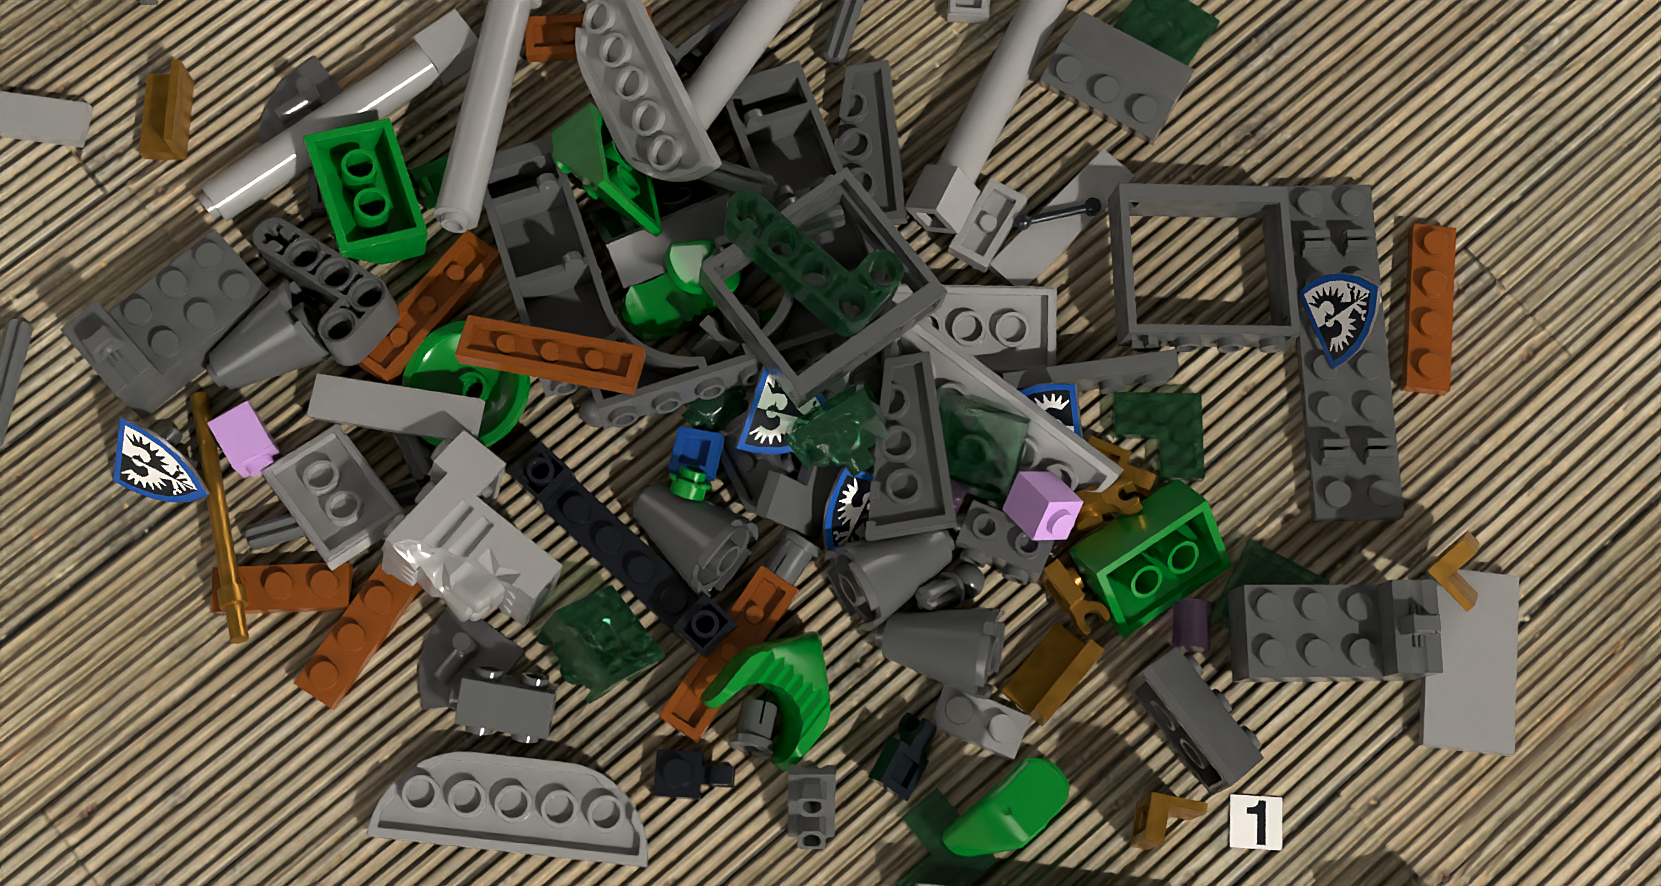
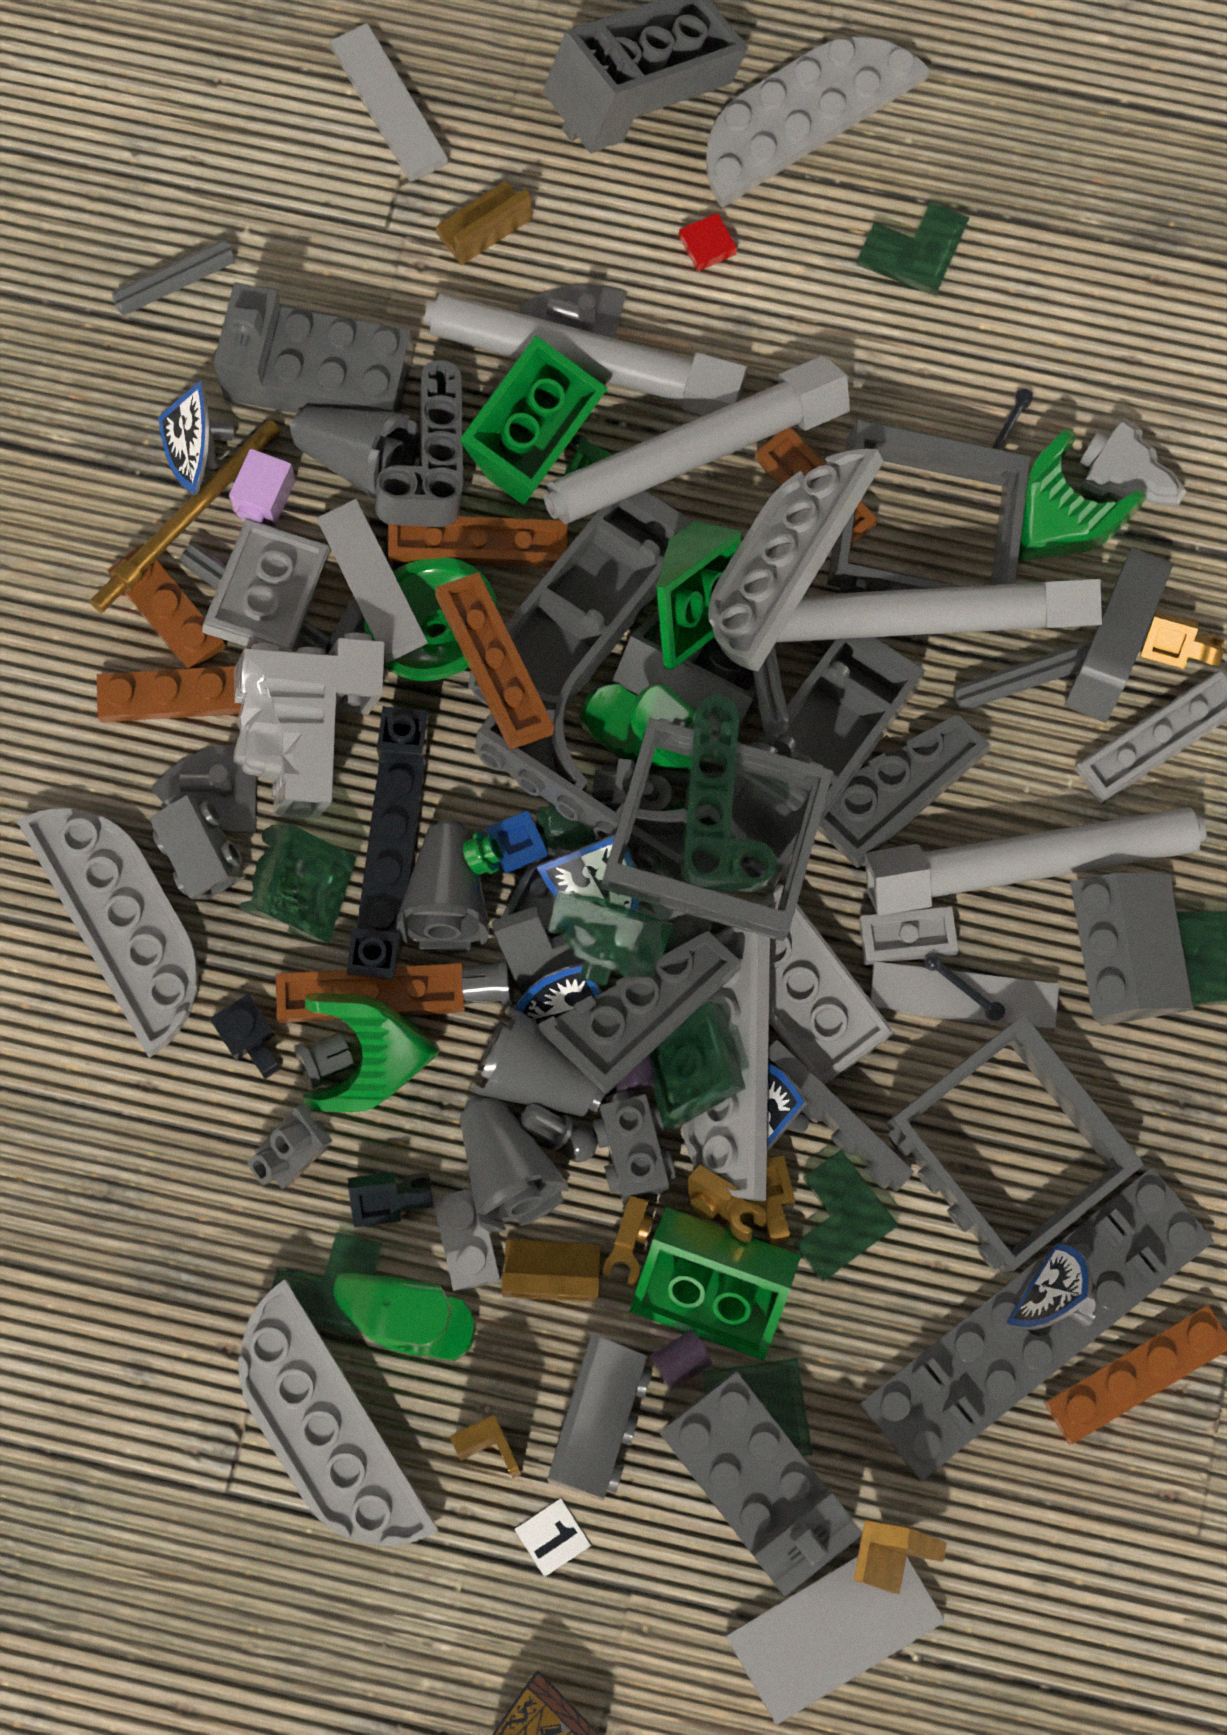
camera: 55 degrees right, 0 degrees up
lavender brick [1002,472,1084,540] -> none

